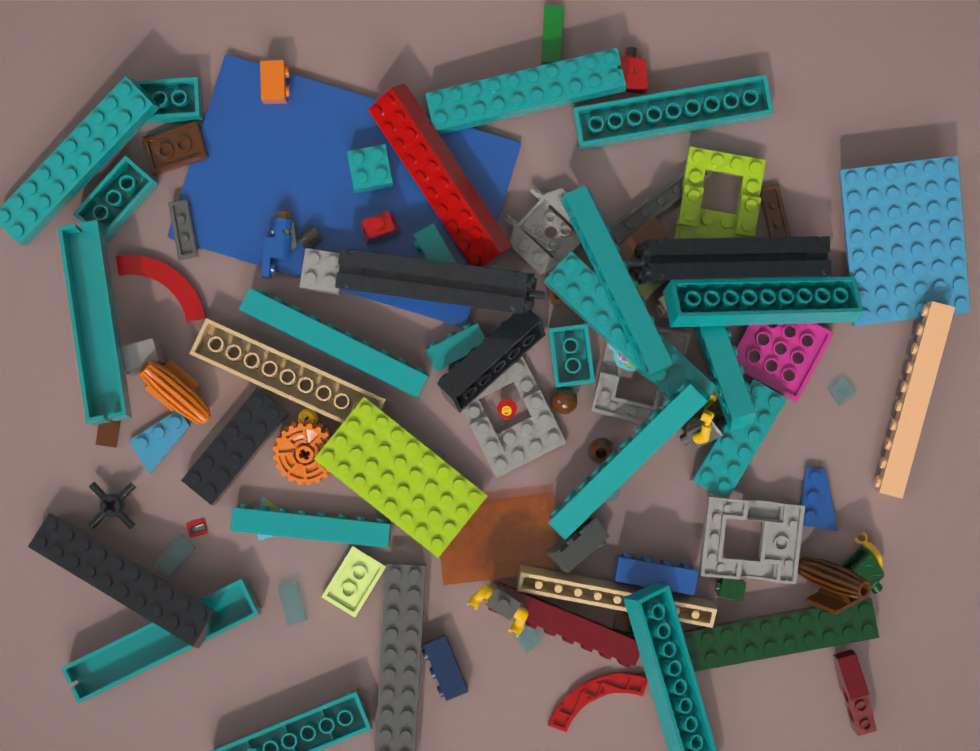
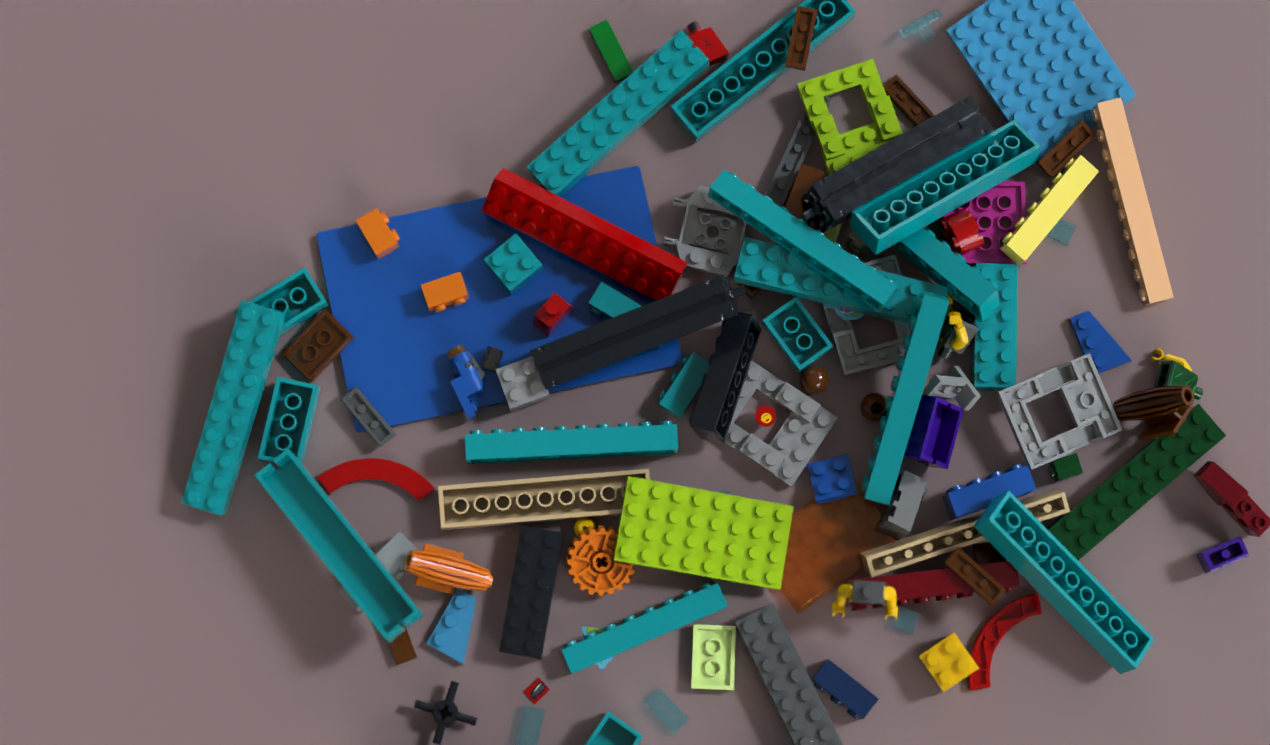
camera: 30 degrees left, 5 degrees down
none -> orange brick [421,272,470,313]
none -> reddish brown plate [785,6,818,71]
none -> blue plate [807,454,858,504]
none -> clear light blue tile [899,9,943,43]
none -> dark purple piece [904,395,964,469]
none -> yellow brick [919,632,980,692]
none -> light grey bracket [924,366,981,411]
none -> red brick [940,208,984,255]
none -> reddish brown tile [943,547,1006,607]
none -> light yellow brick [1000,155,1099,265]
none -> reddish brown plate [1036,120,1096,178]
none -> dark purple brick [1197,536,1249,574]

